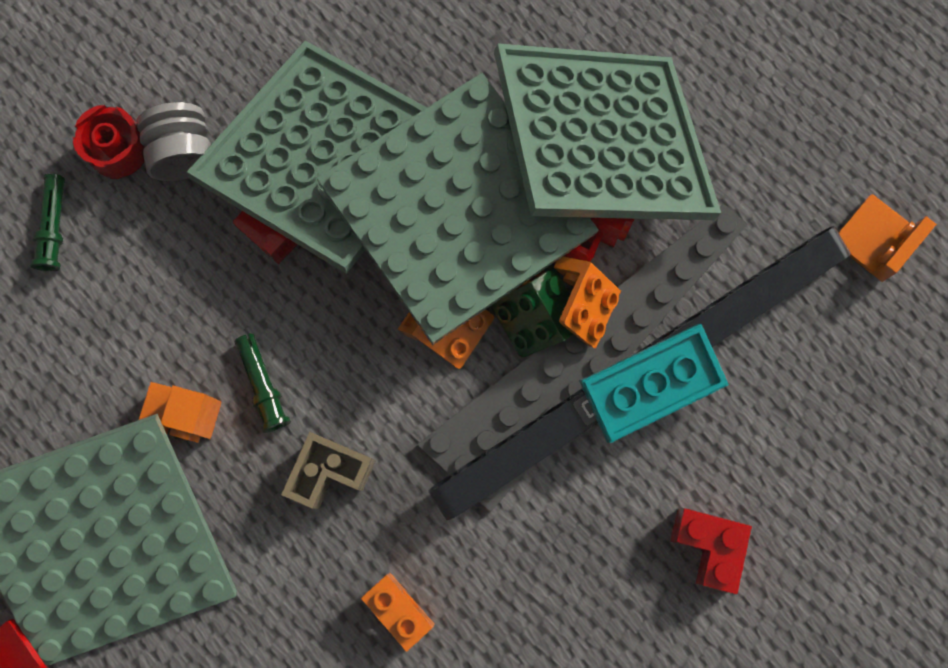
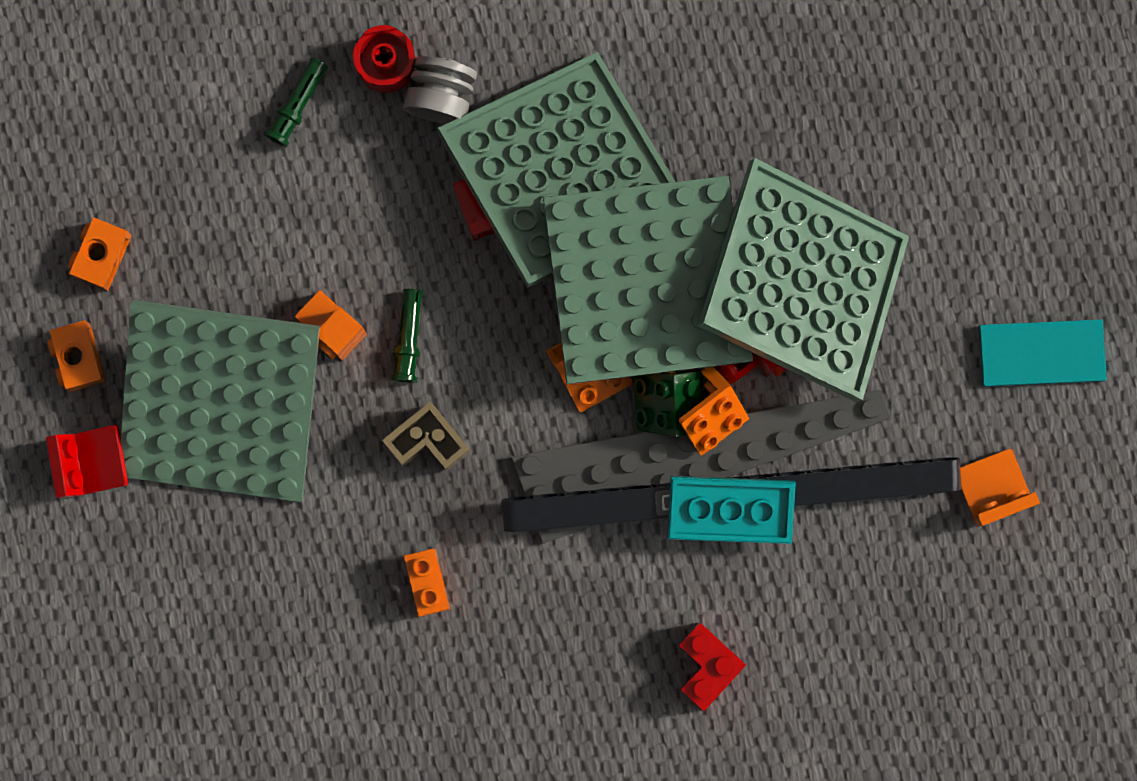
camera: 20 degrees right, 5 degrees up
none -> teal tile [979,319,1107,387]

